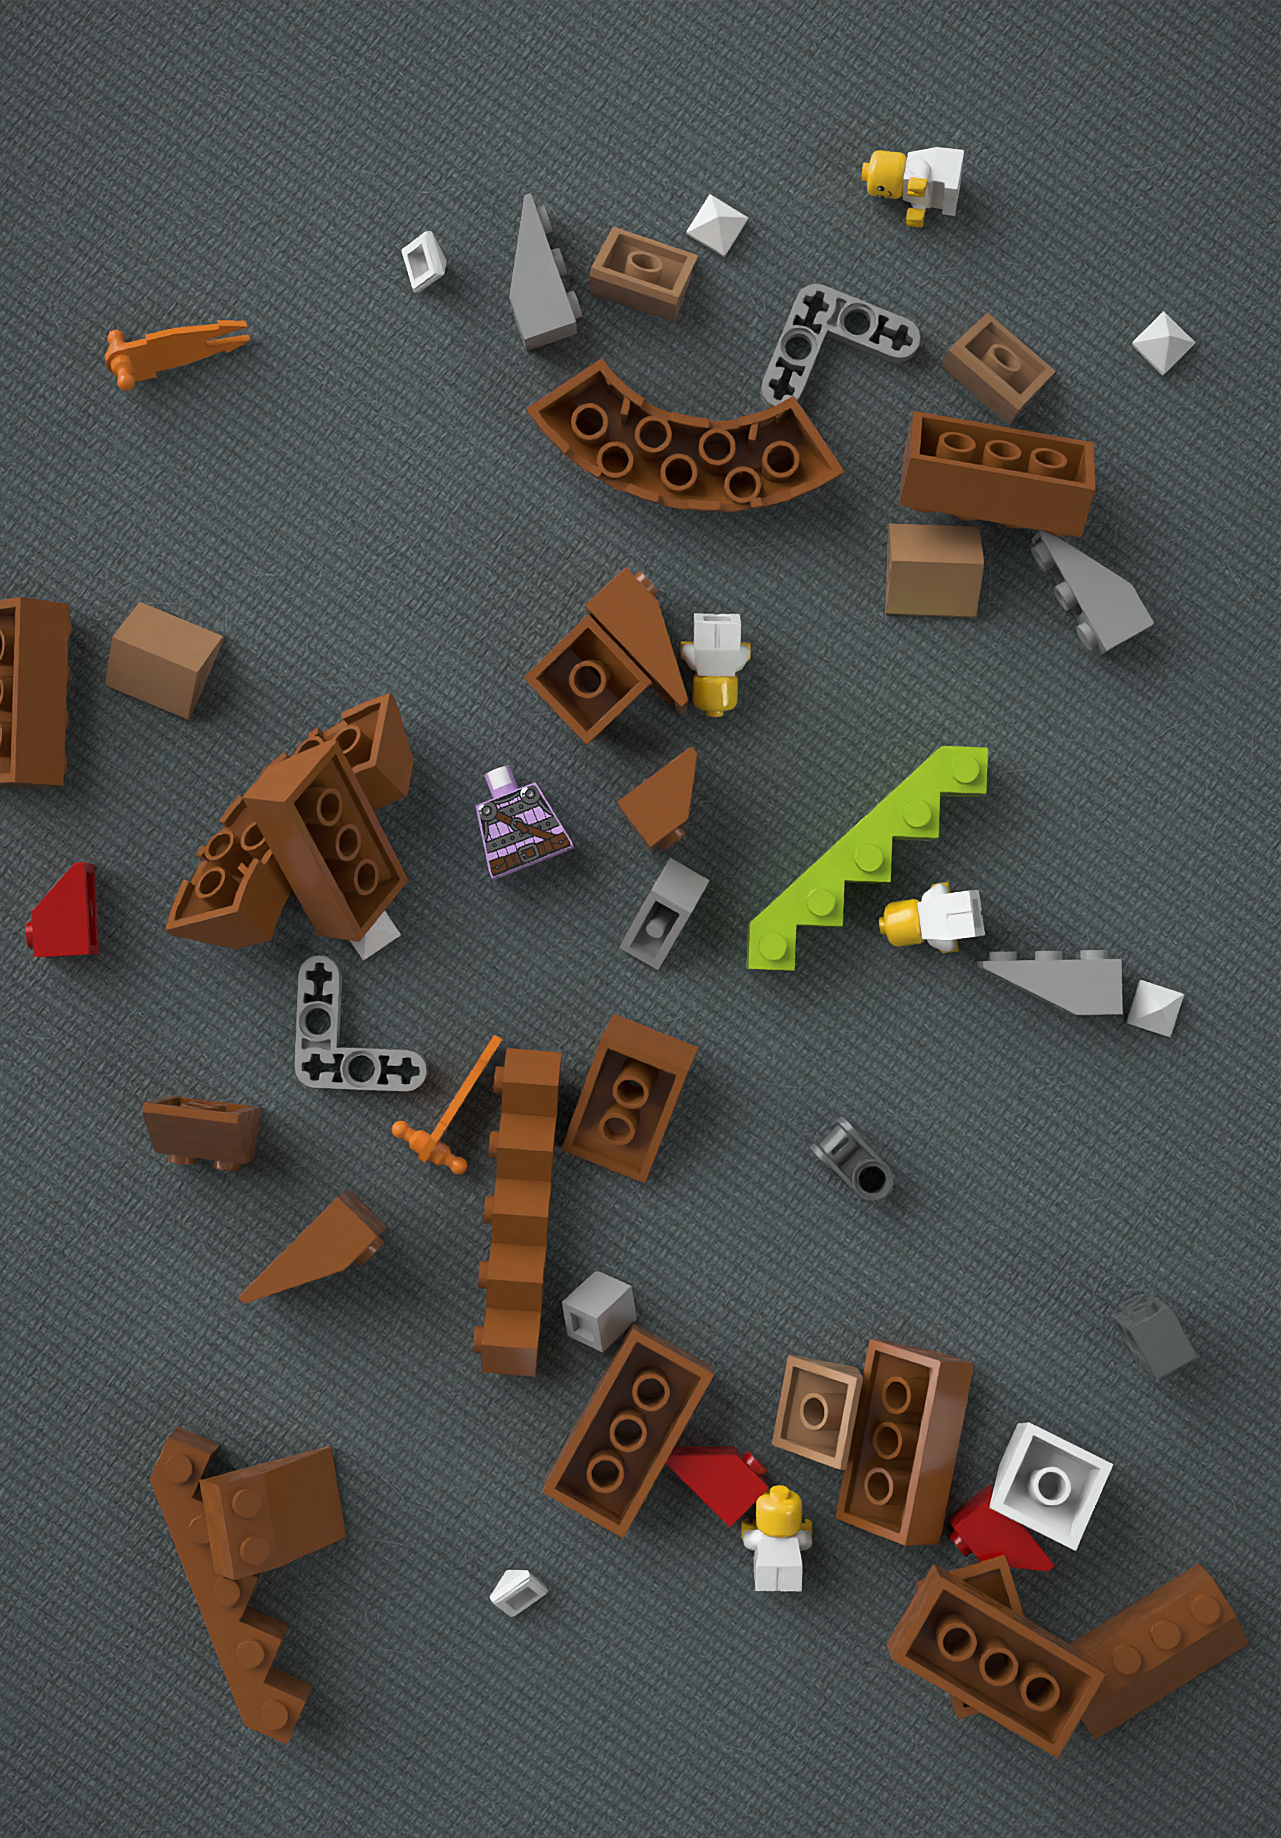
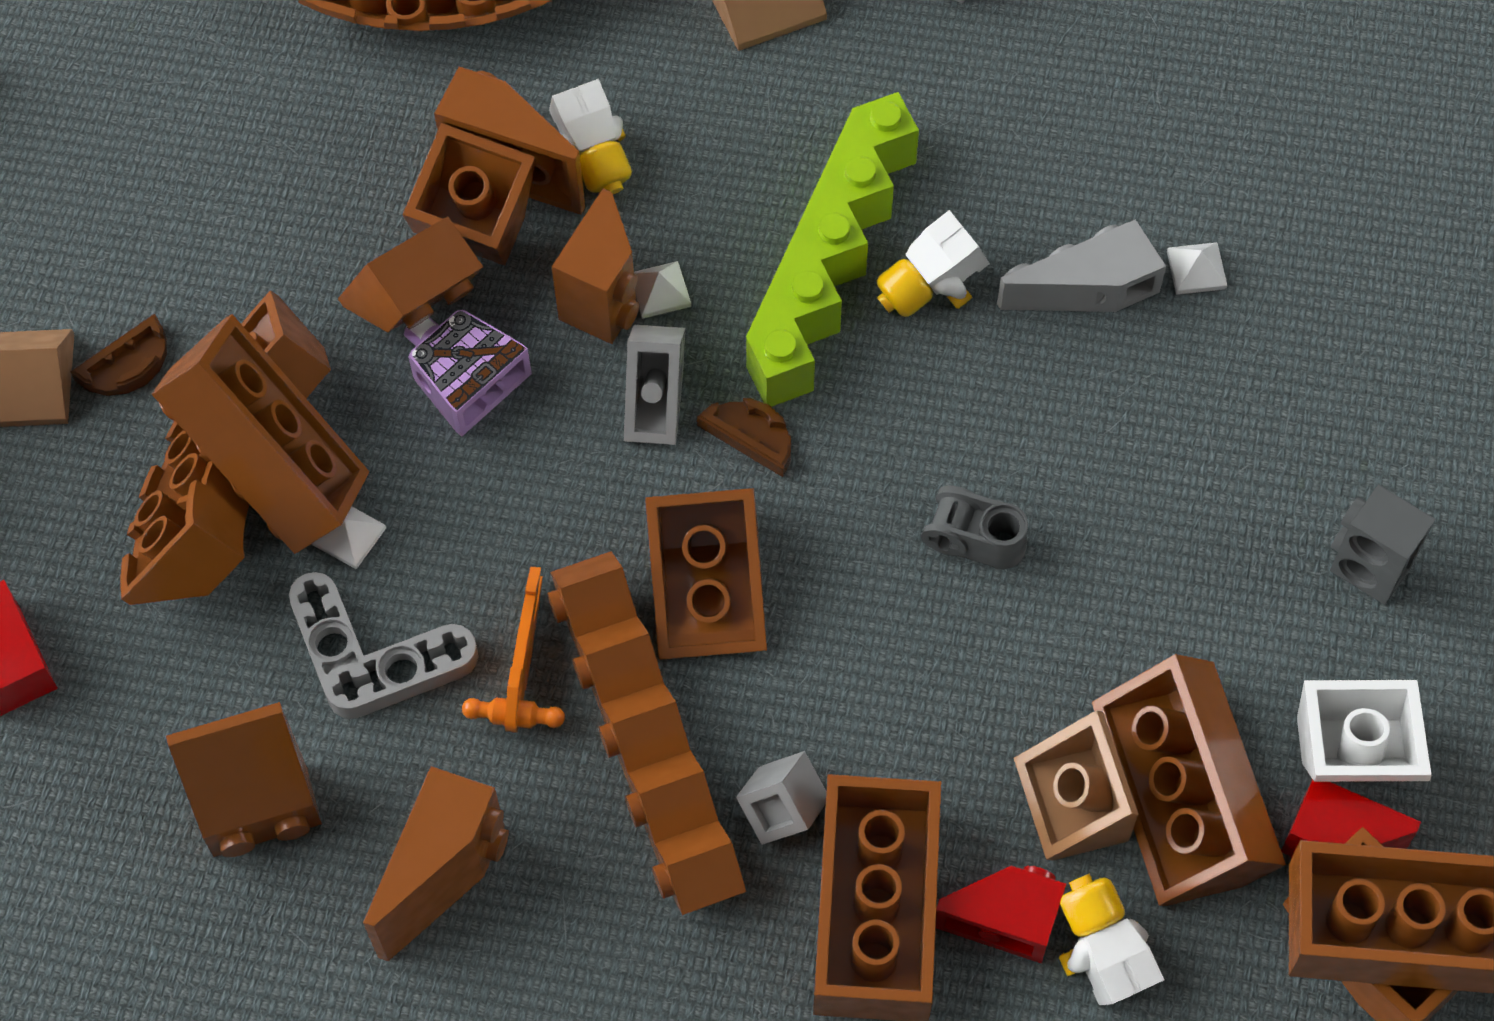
camera: 25 degrees left, 25 degrees down
none -> reddish brown tile [70,314,167,396]
none -> dark orange slope [338,216,483,333]
none -> white slope [634,261,691,319]
none -> reddish brown tile [697,398,791,477]

